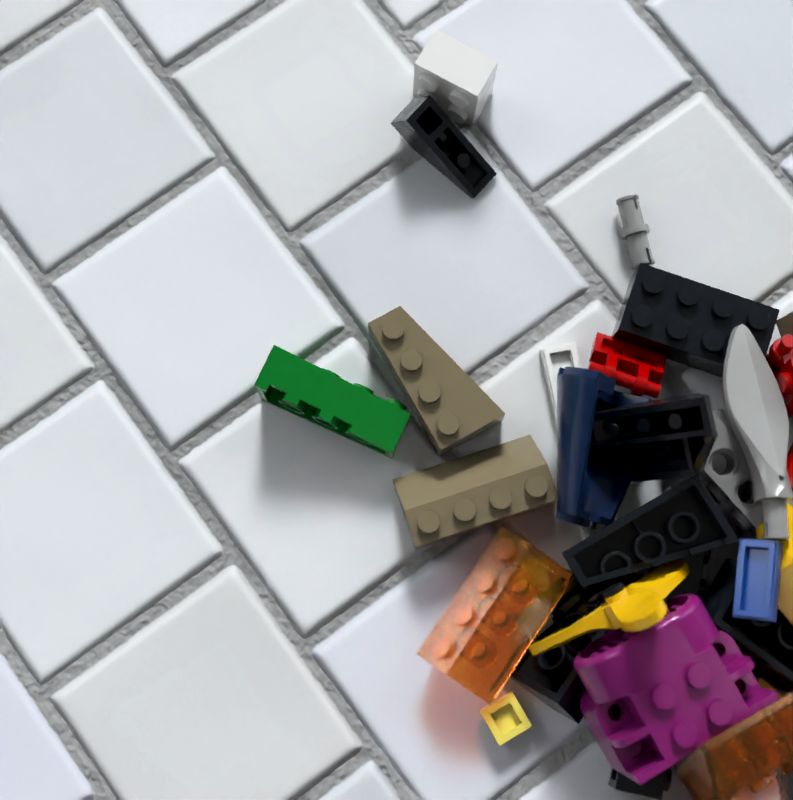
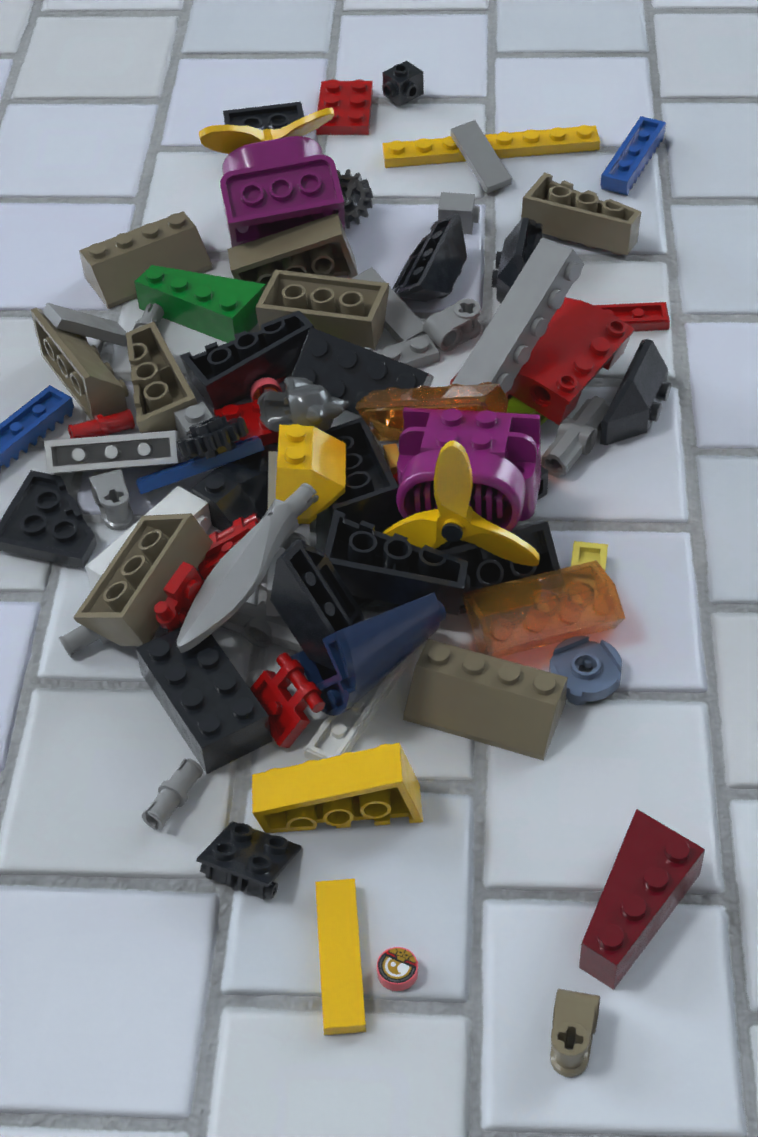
camera: 135 degrees left, 30 degrees down
green wedge [254,345,411,459] -> none
dark tan wedge [368,306,505,456] -> none
black slope [391,95,497,198] -> none
white brick [413,29,498,127] -> none
blue tile [732,538,783,623] -> none
none -> black hinge [197,821,301,899]
none -> yellow wedge [252,742,423,833]
none -> yellow tile [315,879,366,1035]
none -> tile [377,947,418,991]
none -> sand blue plate [549,636,622,705]
none -> dark tan piece [550,988,600,1077]
none -> dark red wedge [579,809,705,990]

